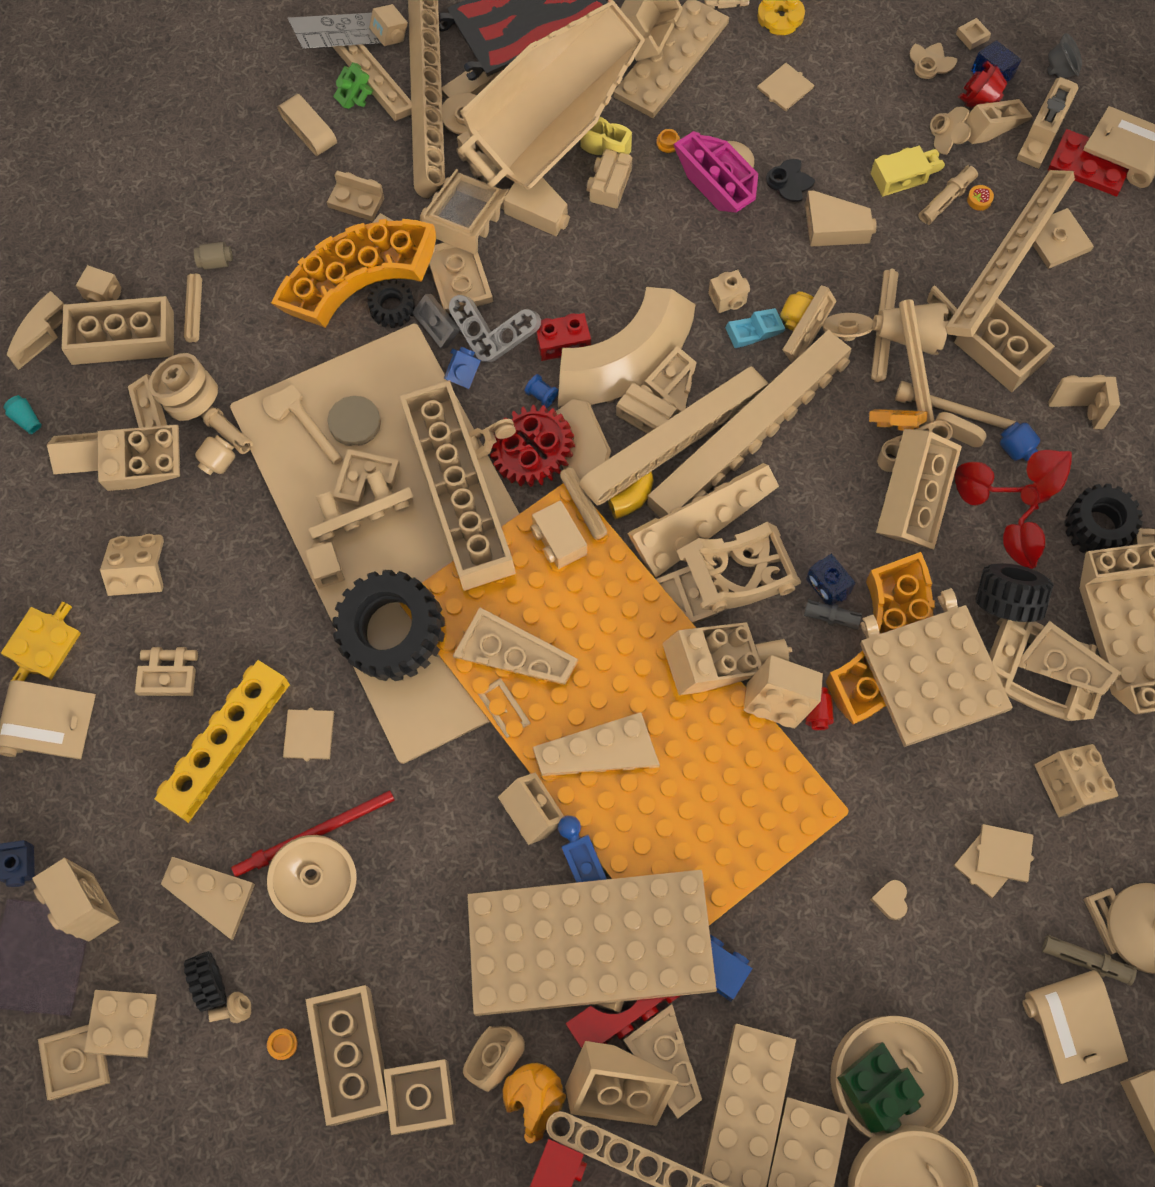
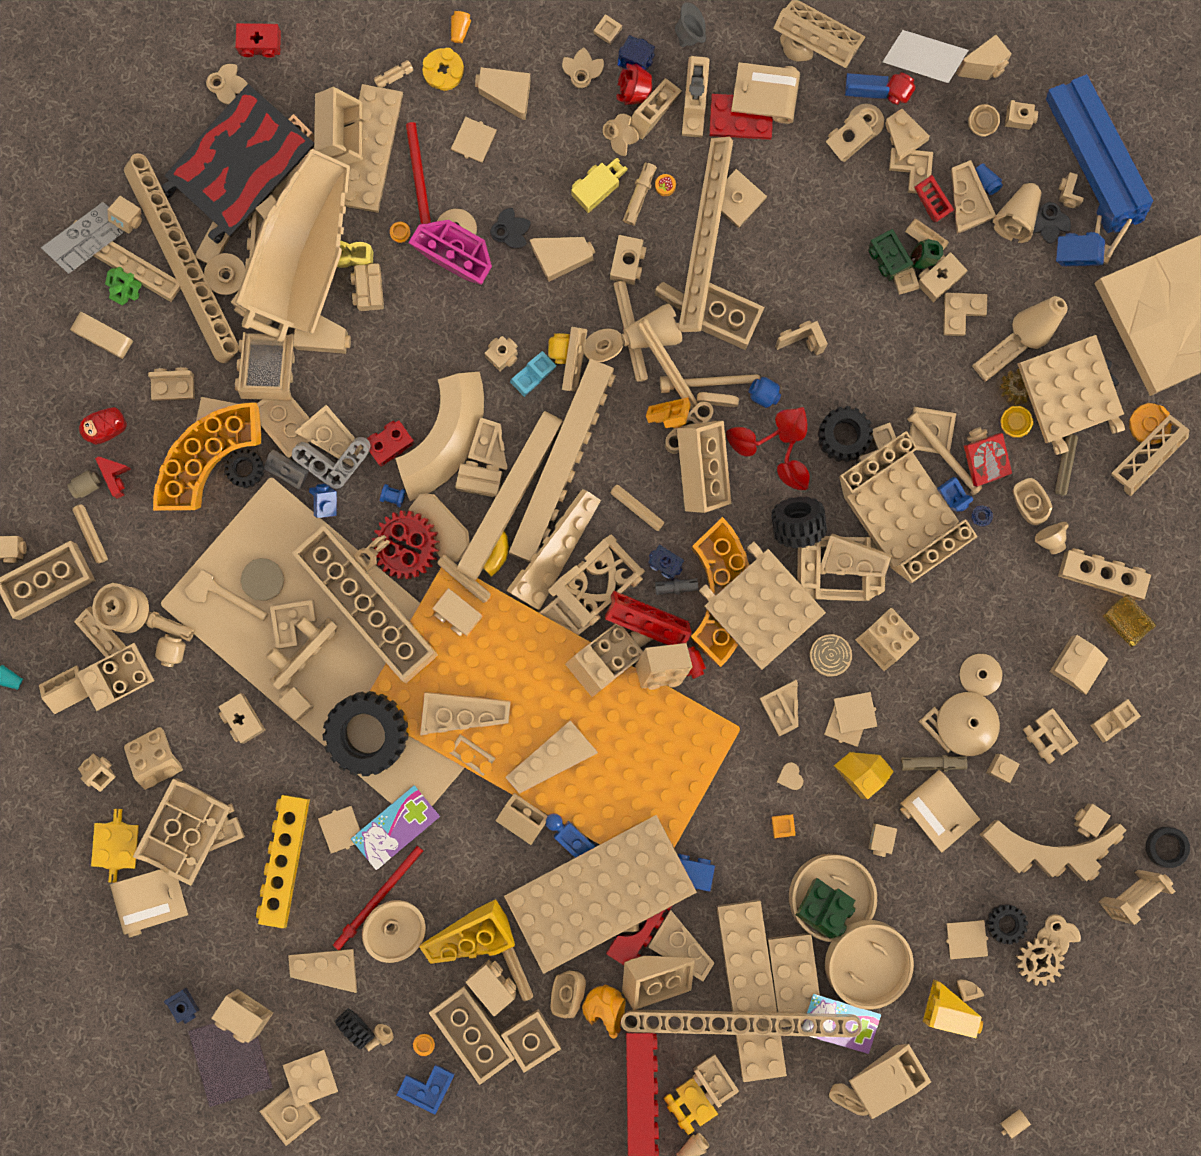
camera: 25 degrees left, 15 degrees up
none -> tan brick [78,753,116,792]
none -> red piece [79,407,127,445]
none -> red slope [95,457,131,499]
none -> tan piece [133,778,231,886]
none -> tan brick [219,693,266,744]
none -> tan wing [294,405,363,467]
none -> sticker [351,785,440,870]
none -> blue plate [396,1064,455,1115]
none -> red piece [406,122,431,224]
none -> yellow wedge [419,899,515,964]
none -> tan brick [466,959,517,1016]
none -> tan slope [475,67,531,120]
none -> tan axle [502,947,533,1001]
none -> red fence [605,590,692,645]
none -> tan brick [610,235,646,285]
none -> tan axle [611,485,664,531]
none -> tan wing [759,680,798,736]
none -> light orange tile [771,814,796,838]
none -> dark tan tile [809,634,852,677]
none -> yellow slope [834,752,894,799]
none -> tan brick [868,823,897,857]

